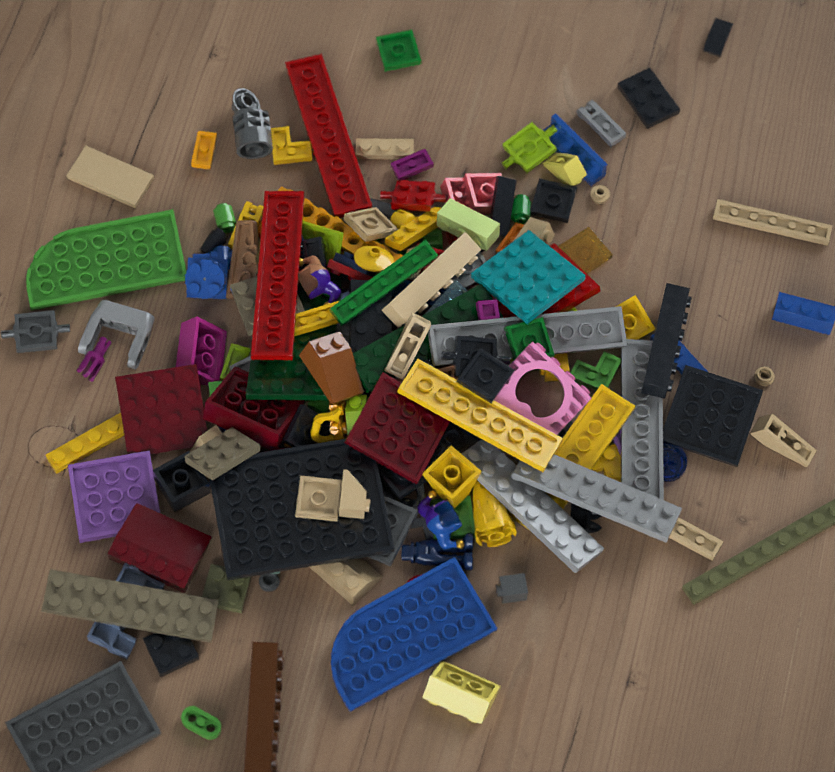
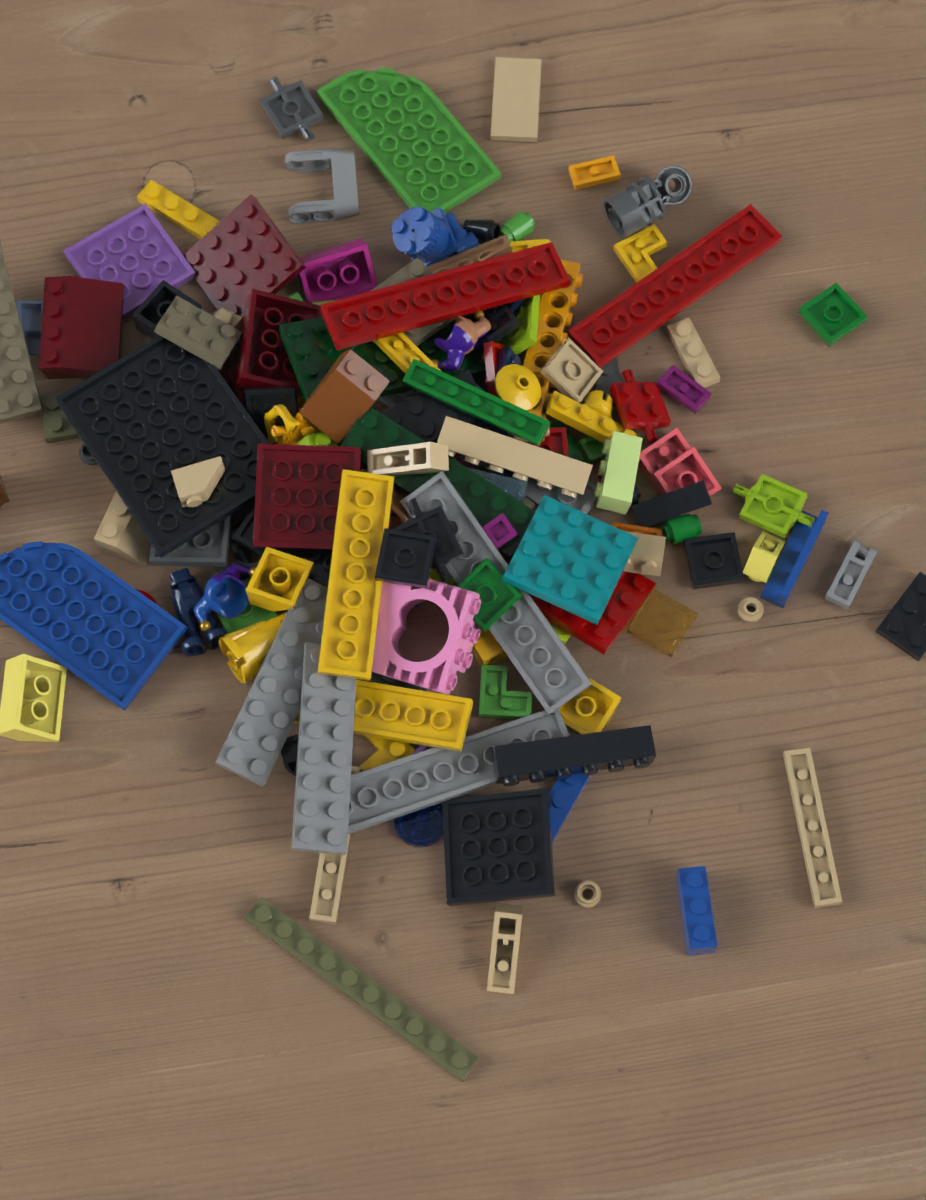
camera: 70 degrees right, 5 degrees up
magenta arm [76,337,112,382] -> none
tan tile [295,475,342,521] -> none
dark grey brick [496,573,528,604] -> none

